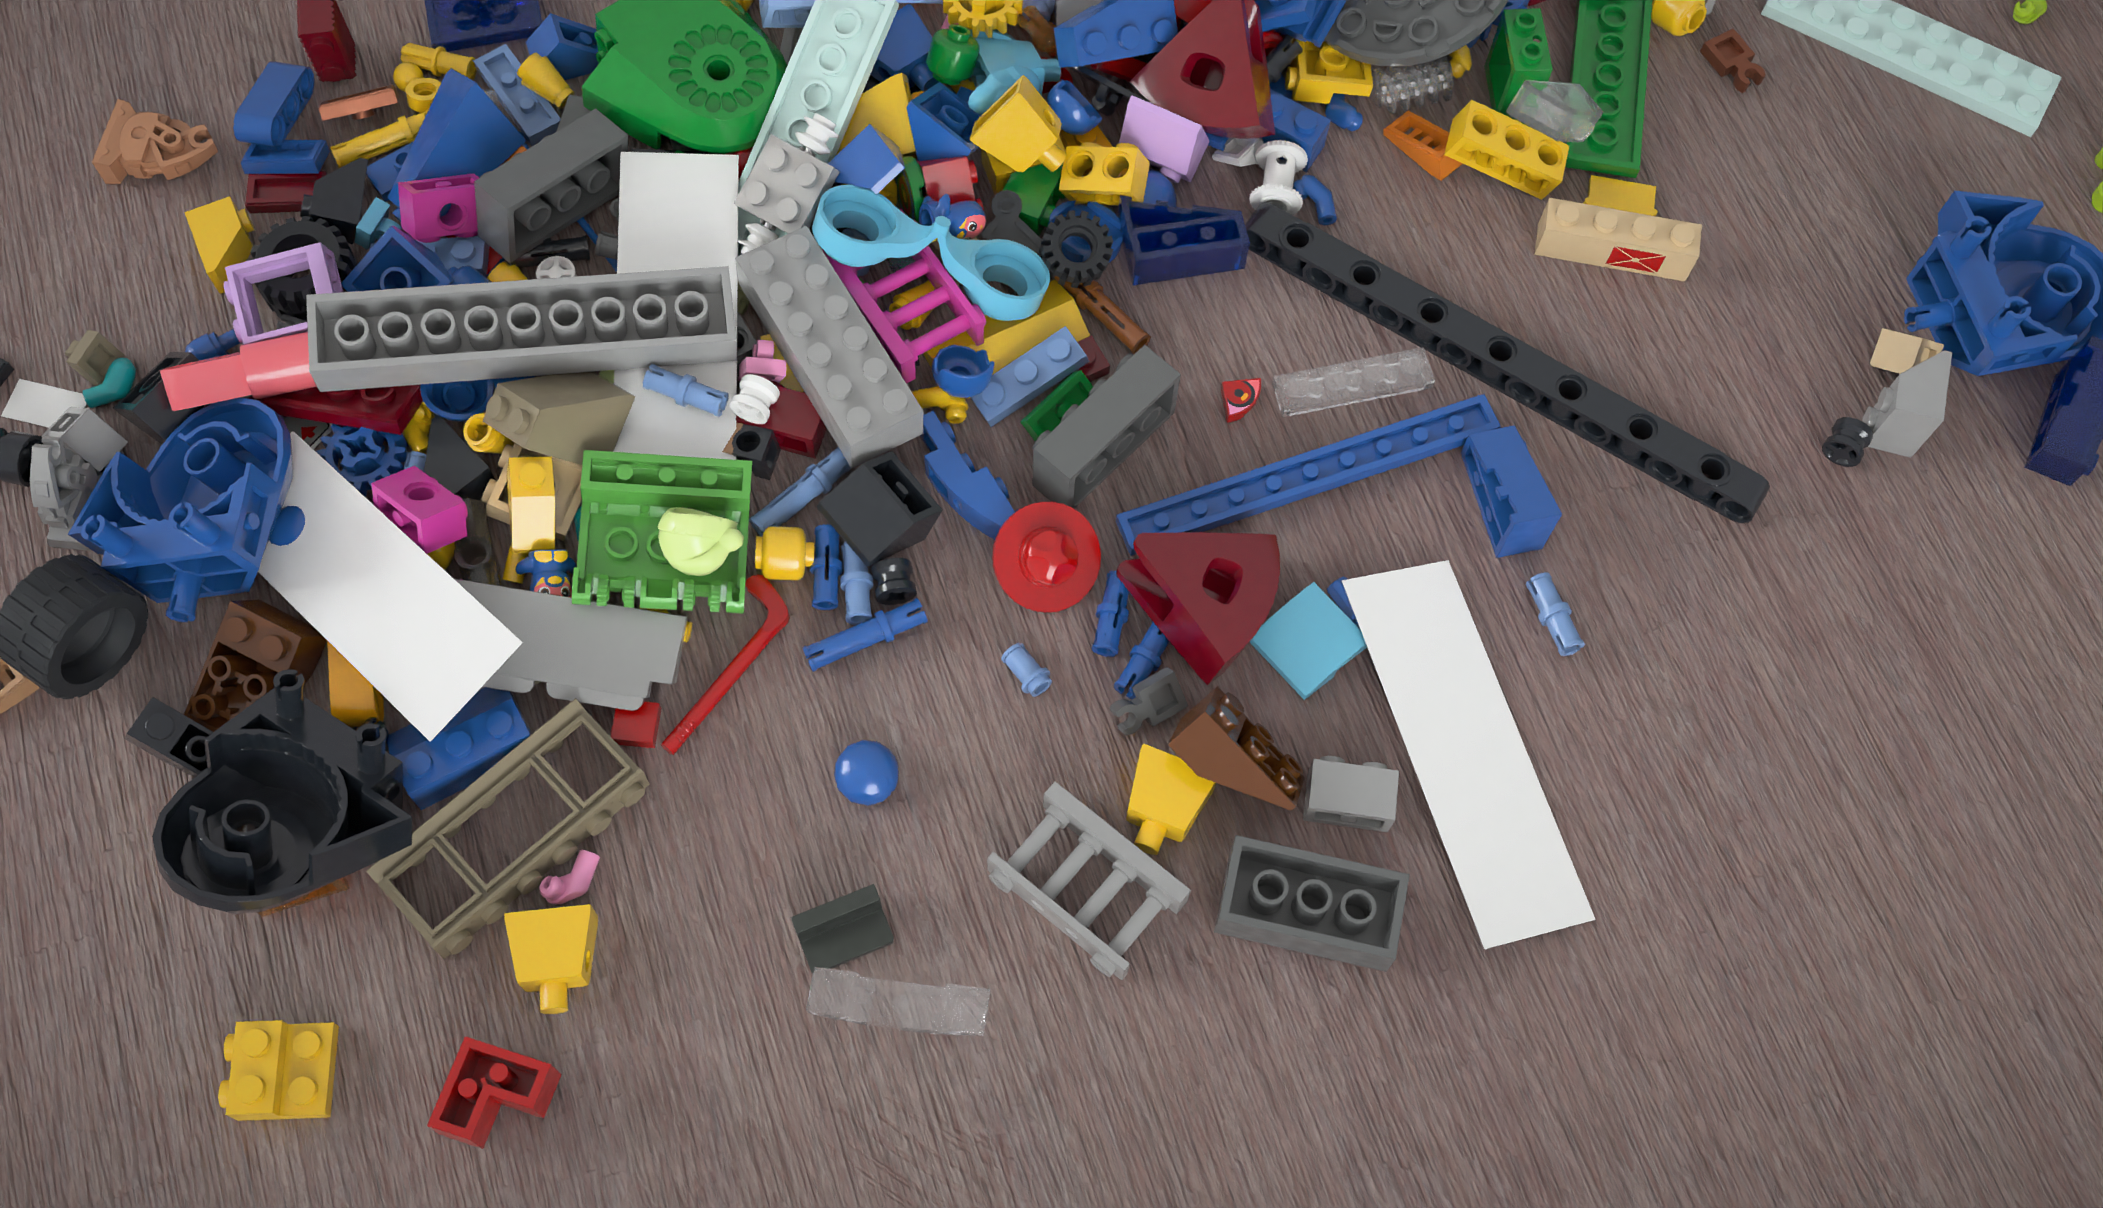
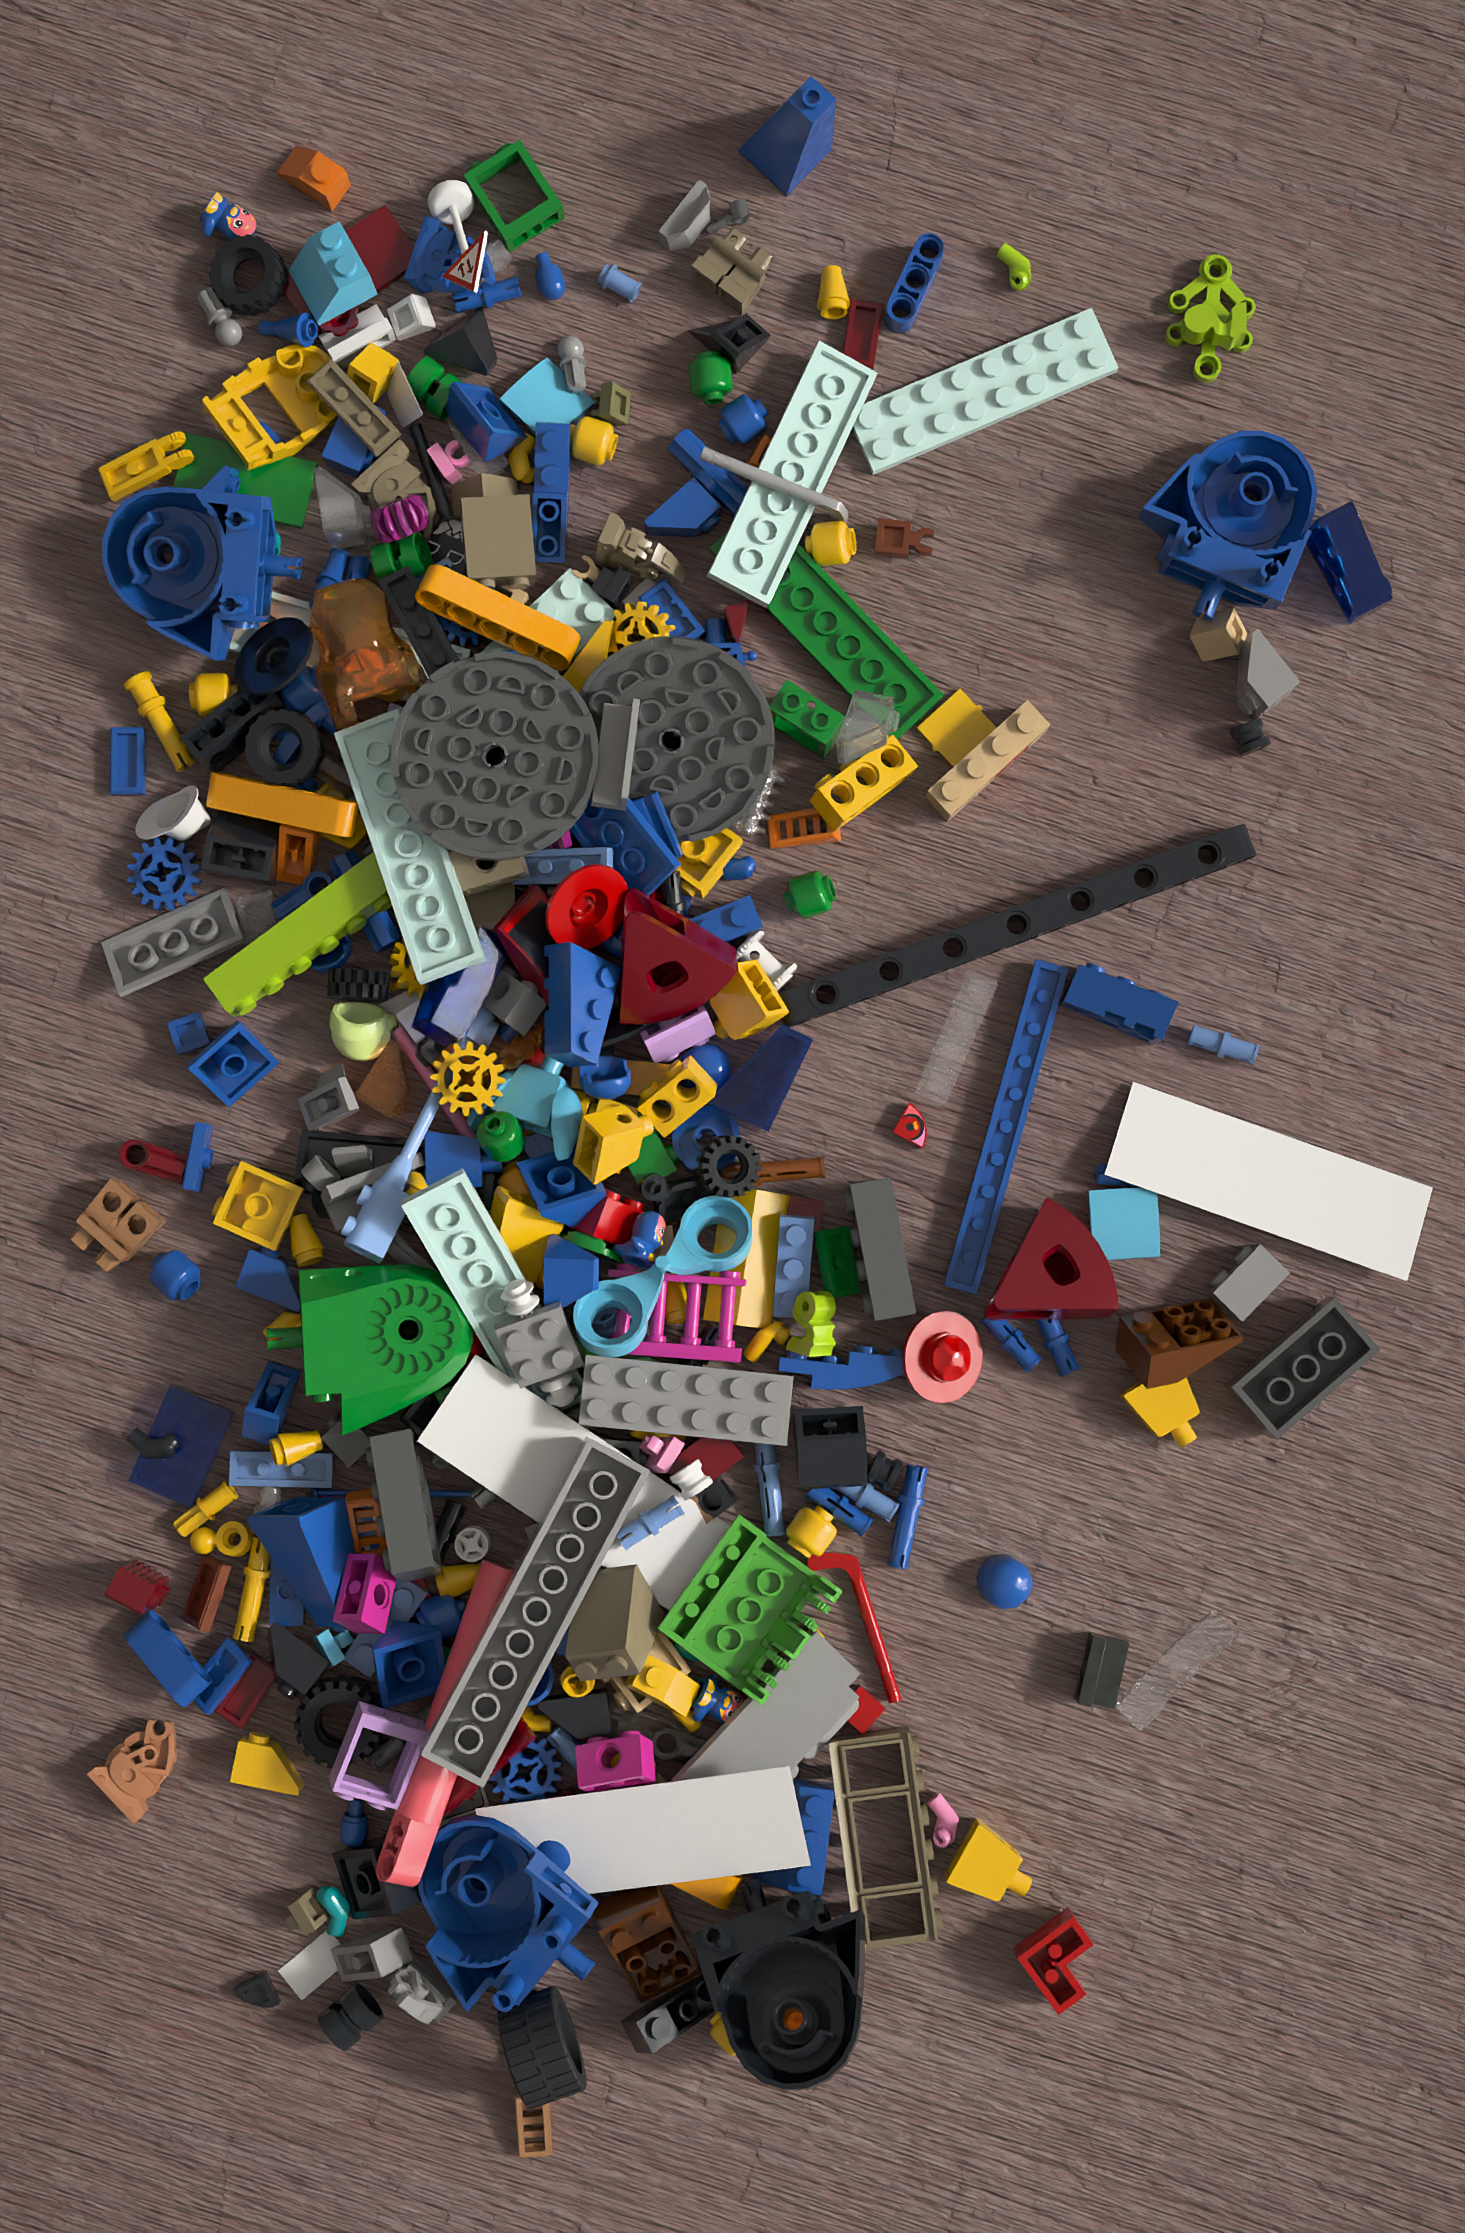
camera: 50 degrees left, 20 degrees up
yellow plate [218,1020,339,1121] -> none
yellowish green piece [658,507,744,576] -> none
blue hair [932,345,995,398] -> none
light grey fence [987,781,1191,980] -> none
medium blue pin [1001,643,1052,697] -> none
dark grey plate [1110,667,1188,735] -> none
blue arm [1293,175,1337,226] -> none
none -> yellow torso [710,959,789,1040]
none -> green head [784,870,836,919]
none -> lime leg [786,1291,836,1357]

